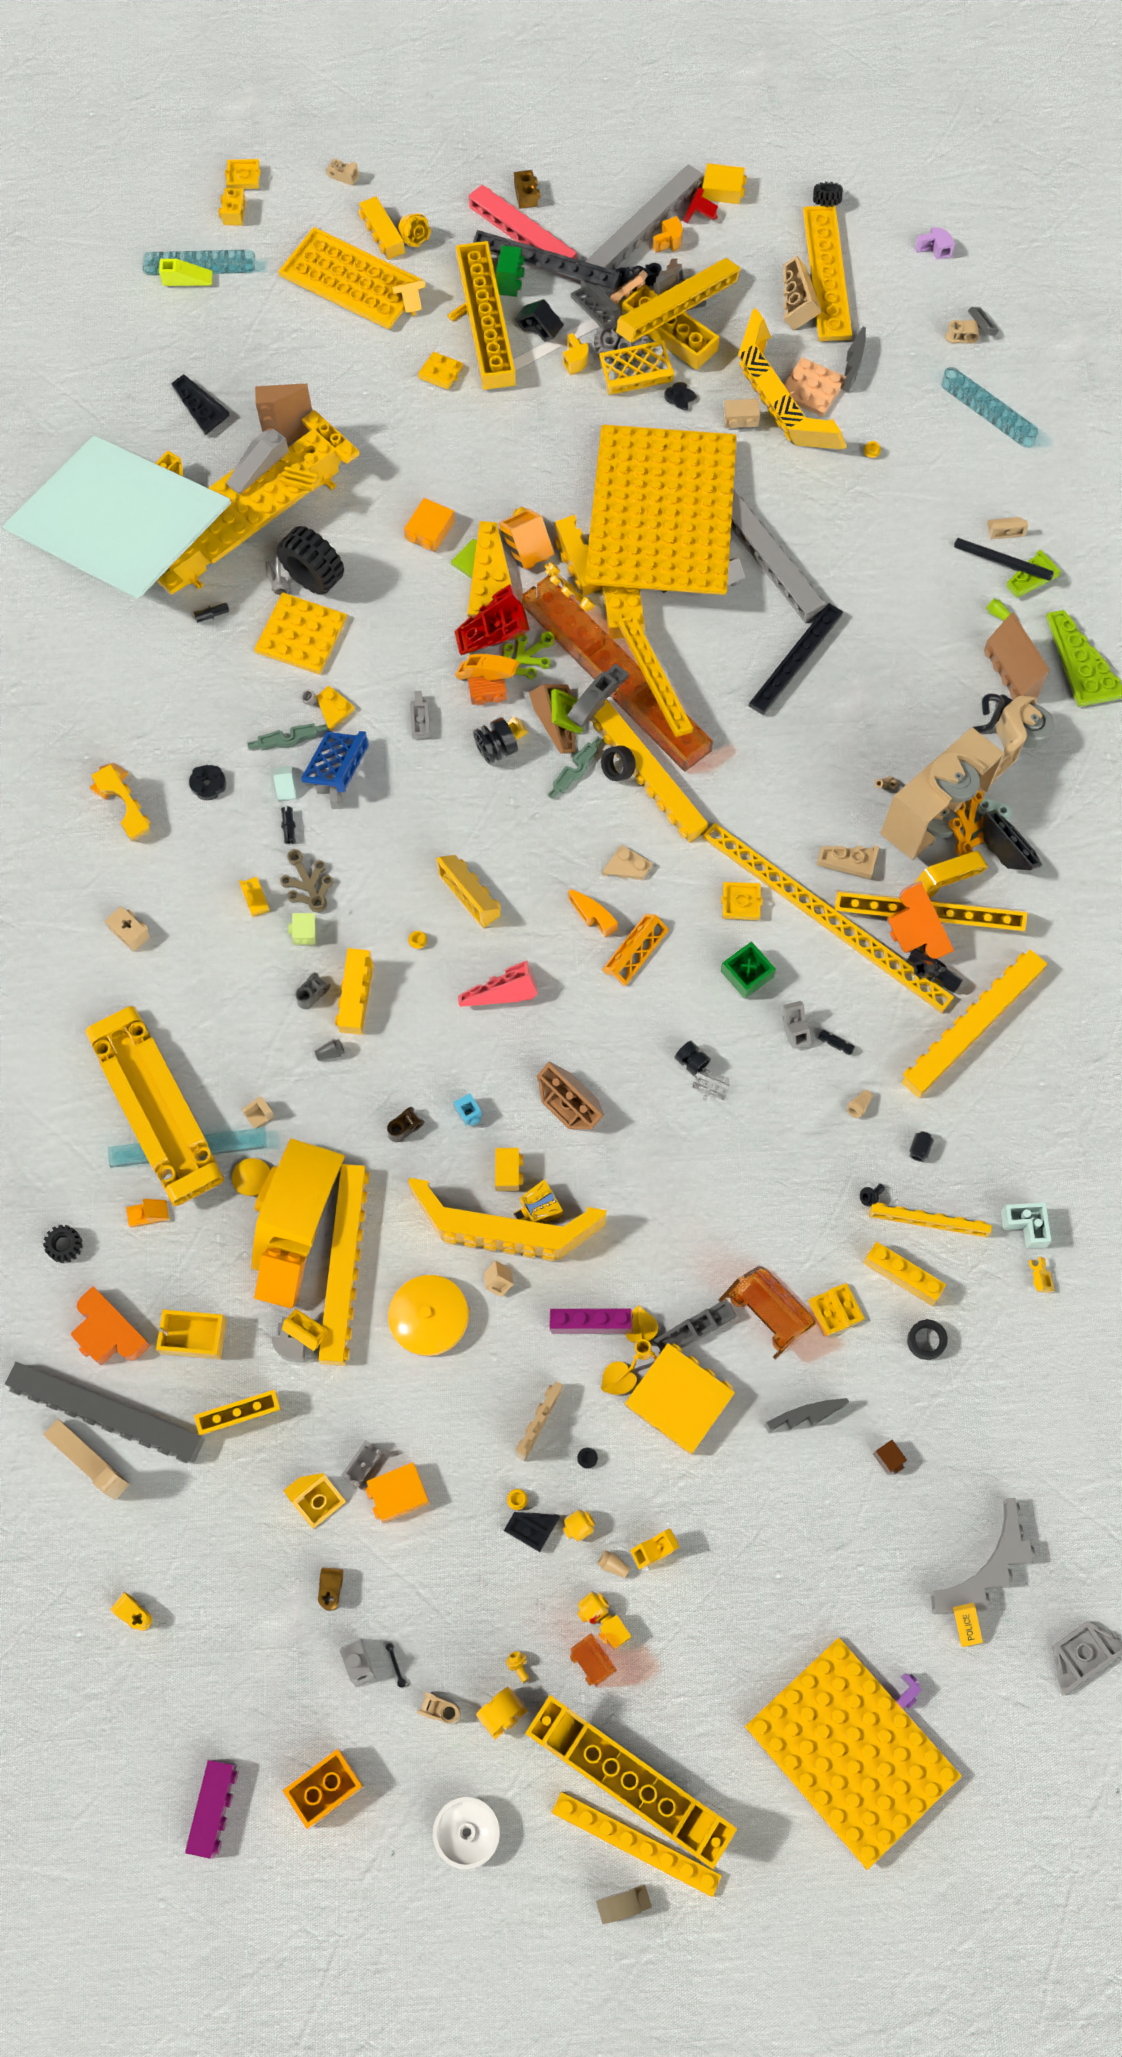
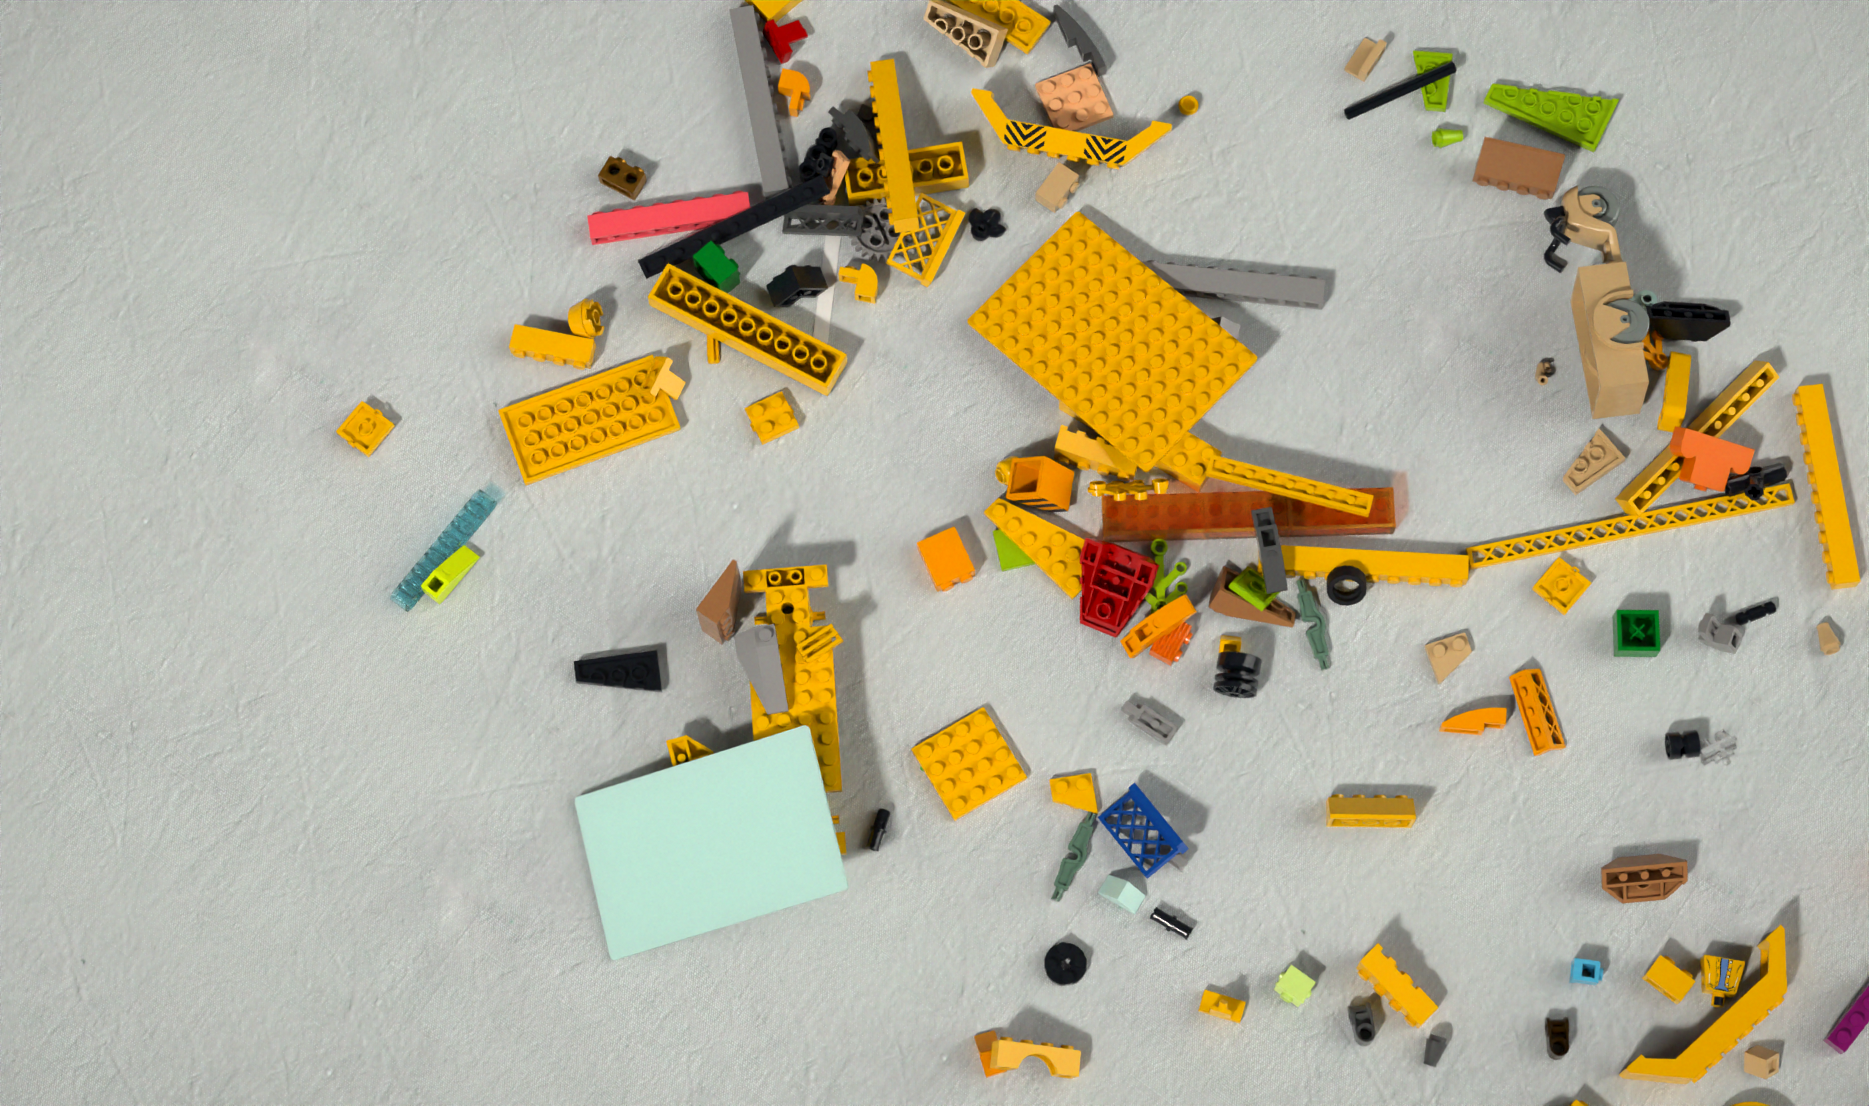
camera: 50 degrees left, 5 degrees up
yellow brick [219,188,246,226] -> none
light grey plant [266,557,293,595] -> none
black tyre [277,526,344,595] -> none
dark tan plant [280,849,333,912] -> none
light grey hinge [301,689,317,706] -> none
tan leg [326,159,359,186] -> none
yellow plate [408,931,427,949] -> none
coral wedge [458,960,538,1007] -> none
black plate [749,603,843,716] -> none

